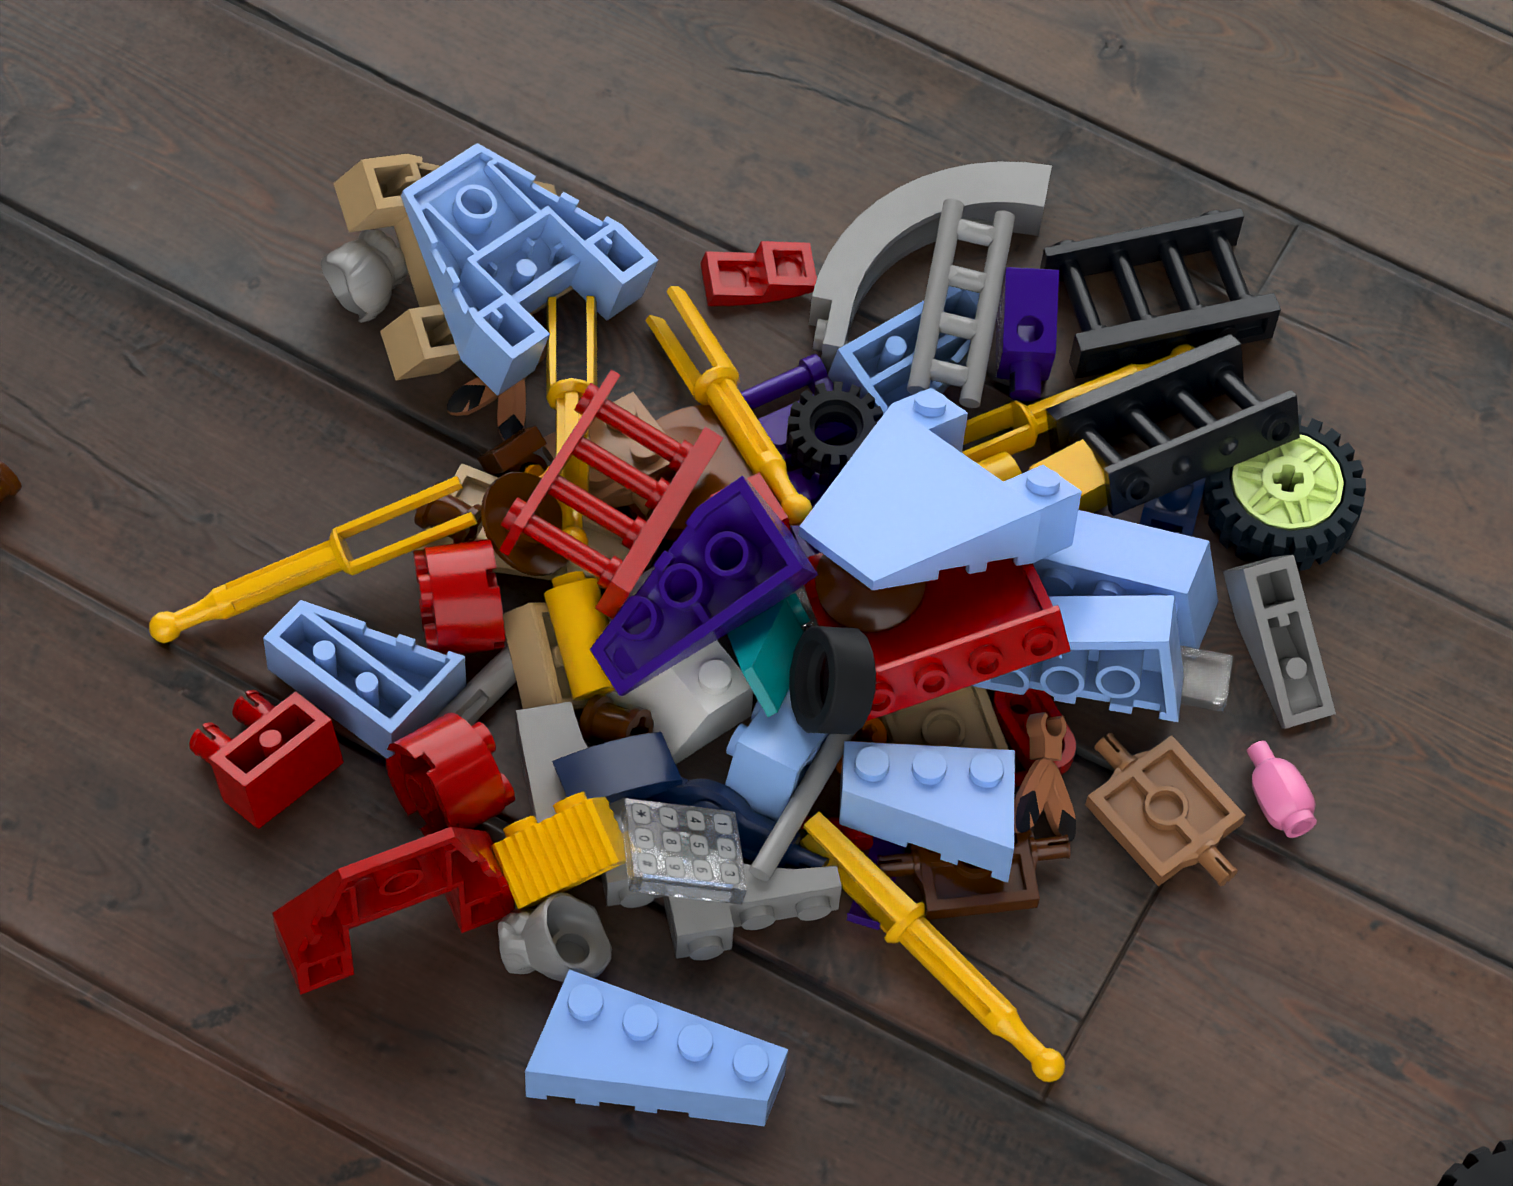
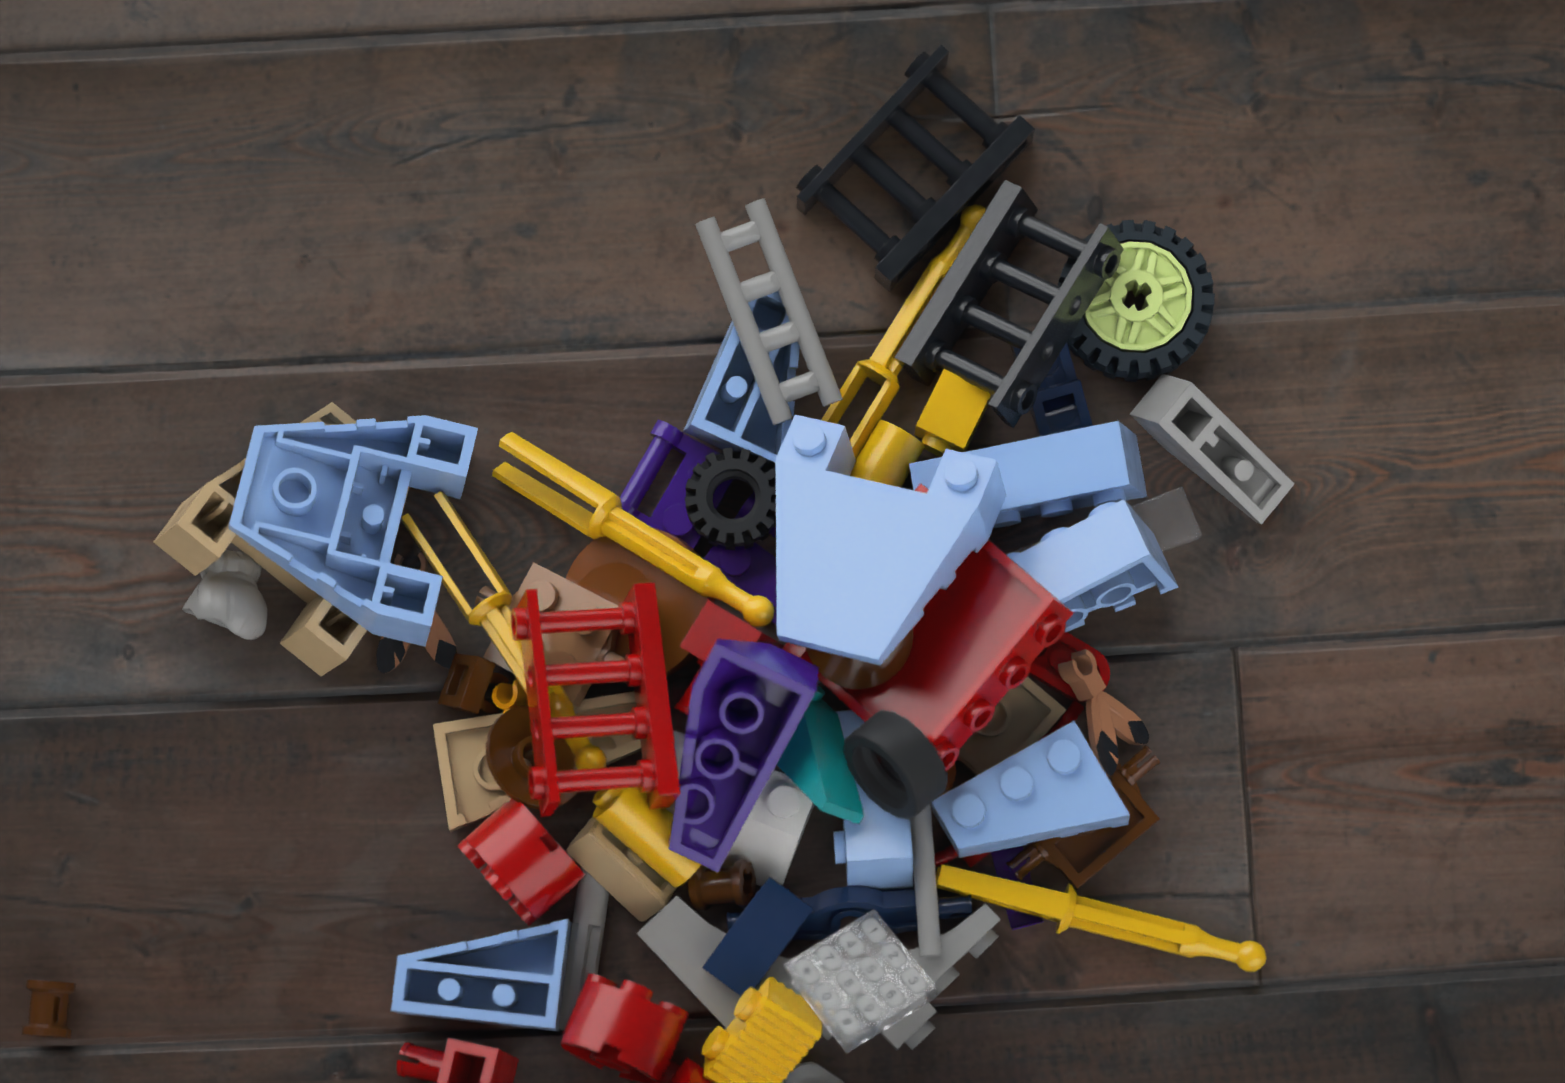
camera: 25 degrees left, 20 degrees up
yellow piece [149,476,478,643] -> none
reddish brown bush [414,482,483,544] -> none
red slope [700,241,817,306] -> none
light grey arch [809,161,1052,373] -> none
dark purple torso [996,267,1059,402] -> none
medium nougat plate [1085,733,1246,886] -> none
bright pink plant [1247,740,1317,838] -> none

